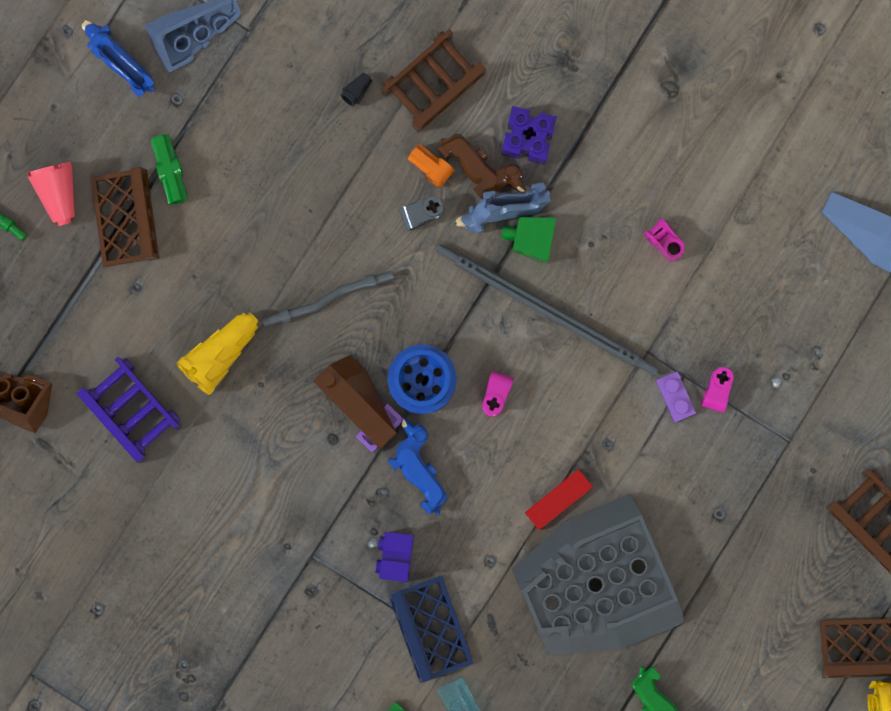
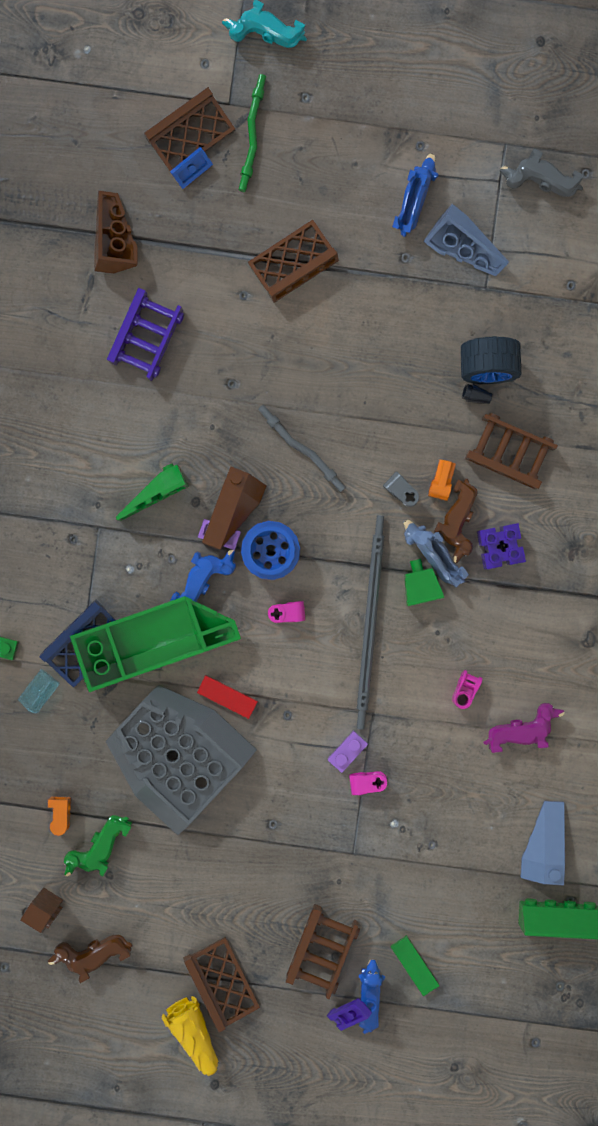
camera: 65 degrees right, 5 degrees up
coral cone [27,161,75,226] -> none
green piece [151,134,188,205] -> none
yellow cone [176,312,259,395] -> none
dark purple brick [375,532,414,582] -> none
none -> green slope [70,596,241,693]
none -> green wedge [116,463,189,521]
none -> black wheel [461,336,521,384]
none -> magenta animal [483,703,564,753]

